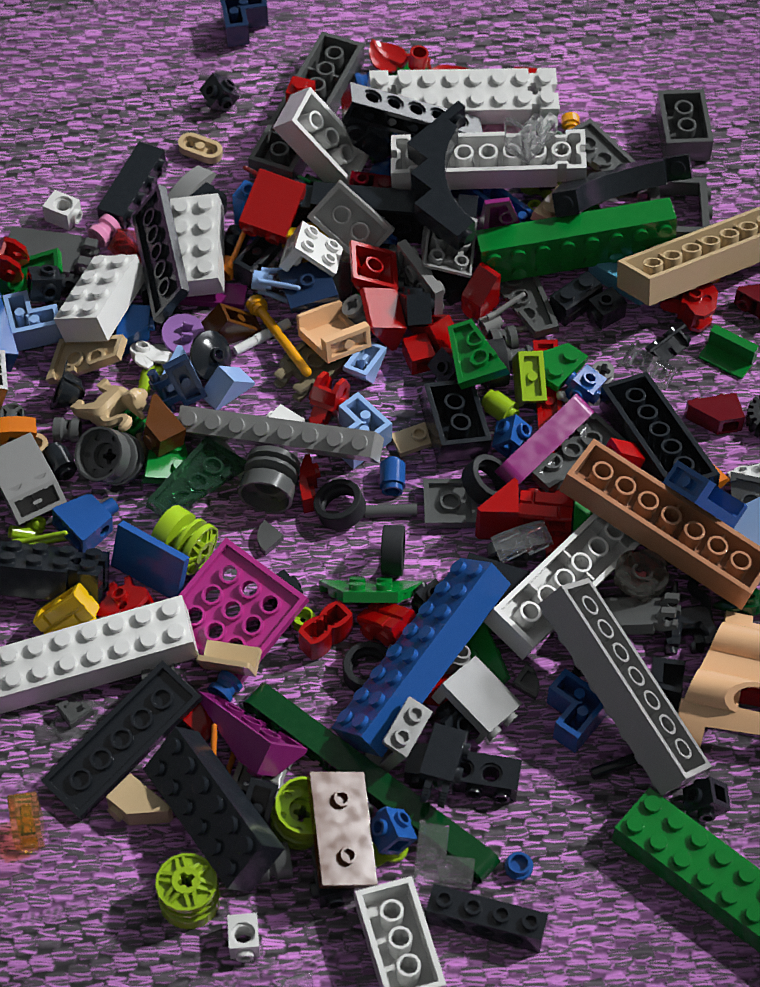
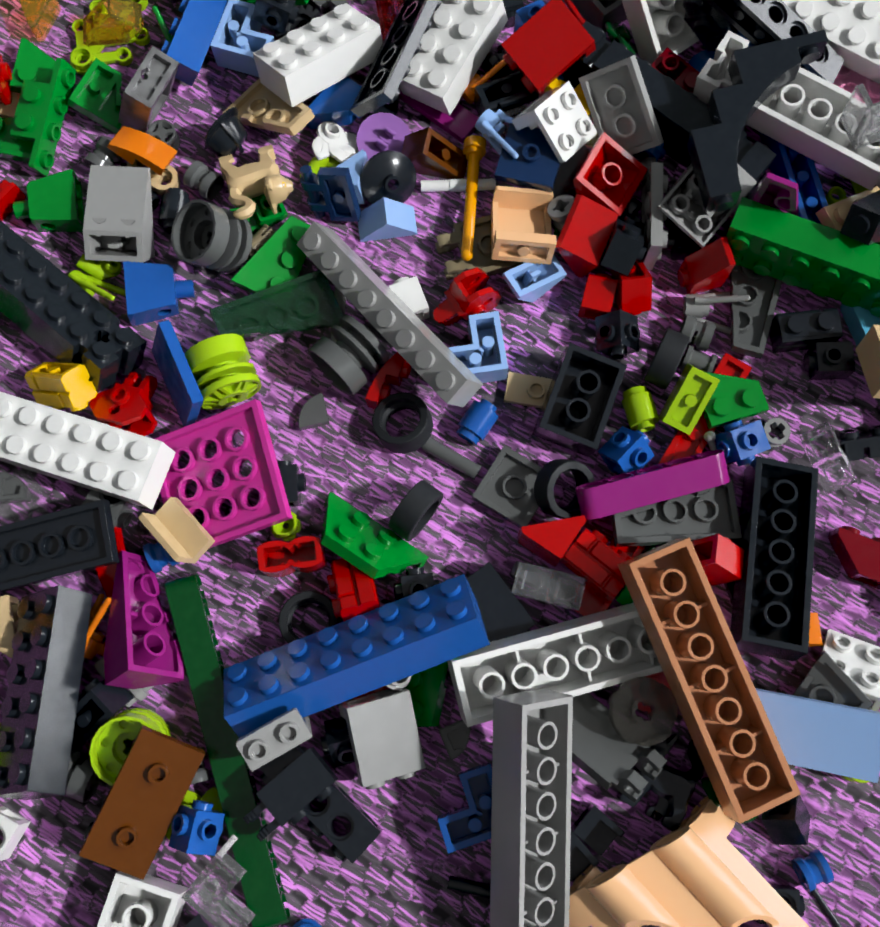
camera: 35 degrees right, 20 degrees up
reddish brown slope [143,394,186,457] -> none
green wing [448,319,510,390] -> none
blue panel [662,460,748,529] -> none

